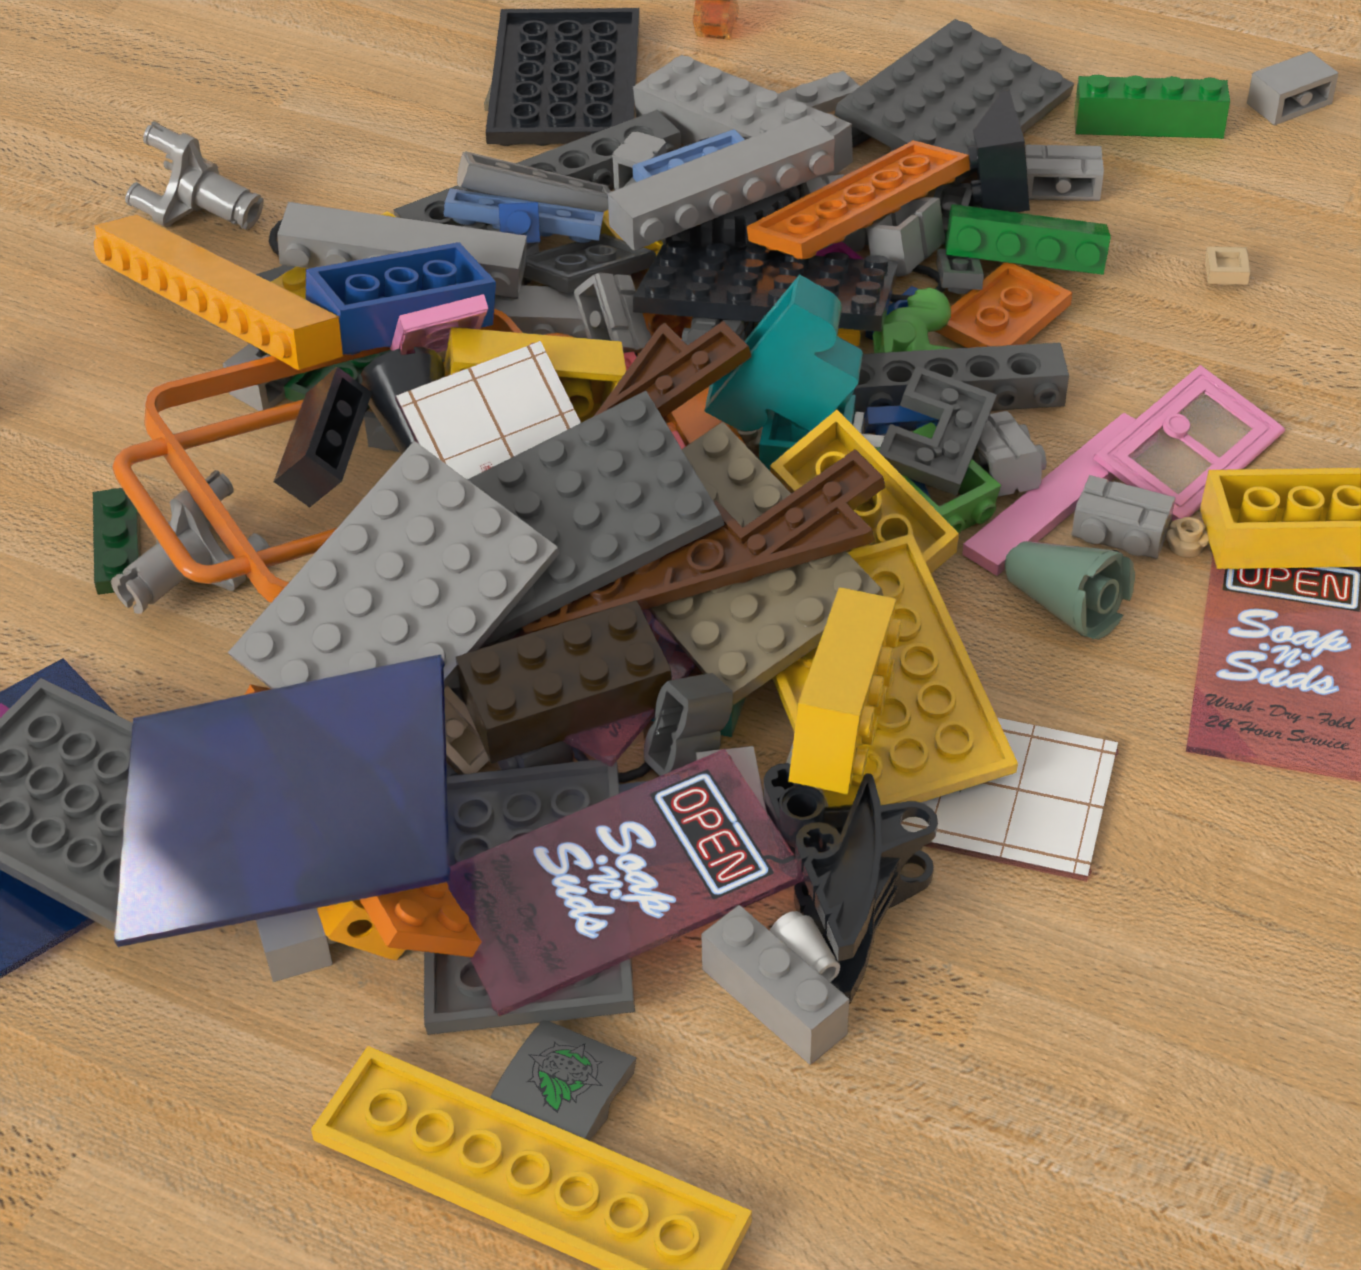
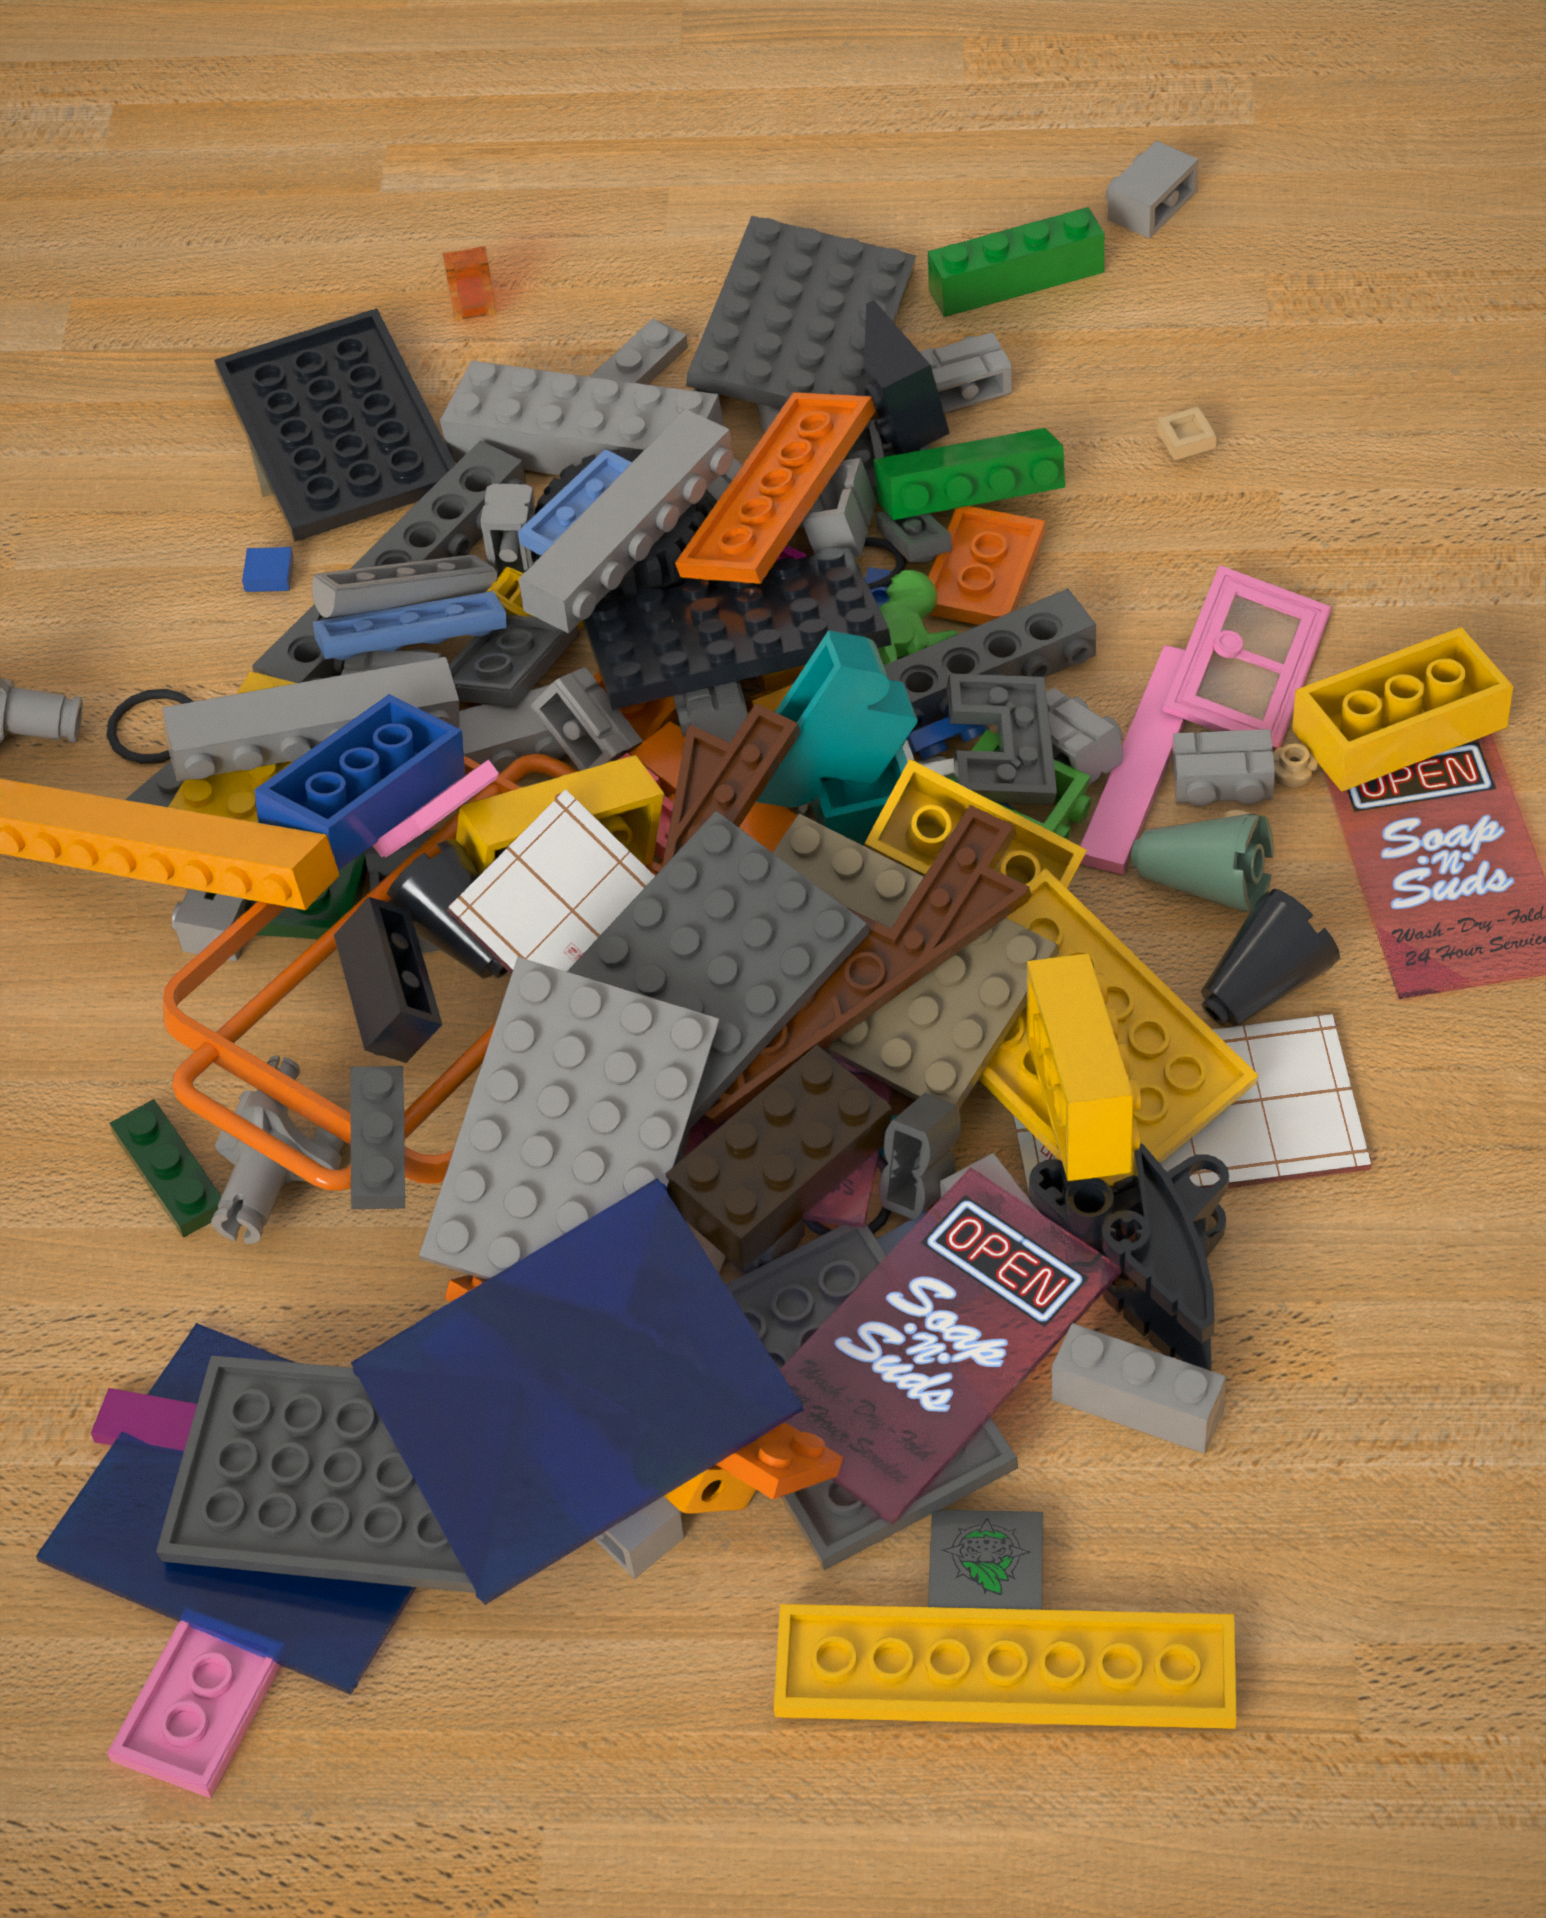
camera: 20 degrees left, 5 degrees up
blue plate [498,202,541,244] -> none
white cone [770,911,840,982] -> none
none -> blue tile [242,547,294,592]
none -> dark grey plate [350,1066,405,1210]
none -> black cone [1201,889,1340,1026]

